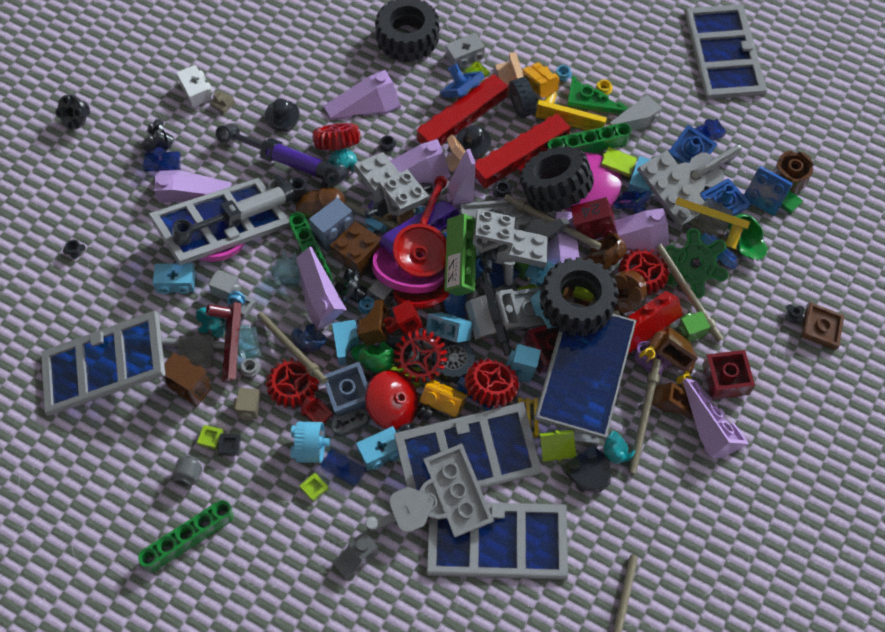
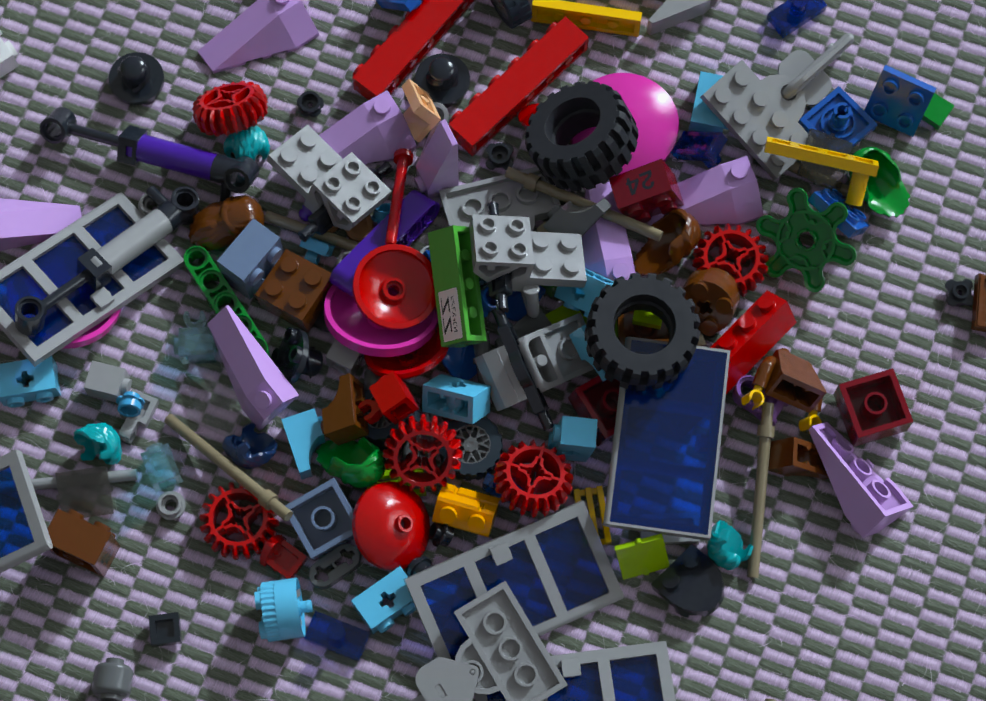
camera: 10 degrees left, 10 degrees up
lime tile [197,425,224,450] -> none
dark red piece [206,302,242,383] -> none
dark tan tile [210,90,235,114] -> none
dark tan brick [233,387,261,420] -> none
lime tile [299,473,329,503] -> none
dark azure plate [358,296,374,315] -> none
green beam [547,123,631,153] -> none
lime piece [601,147,637,177] -> none
dark tan bar [656,244,724,343] -> none
blue plate [668,125,718,163] -> none
bright green brick [677,311,711,342] -> none
reddish brown brick [773,150,814,193] -> none

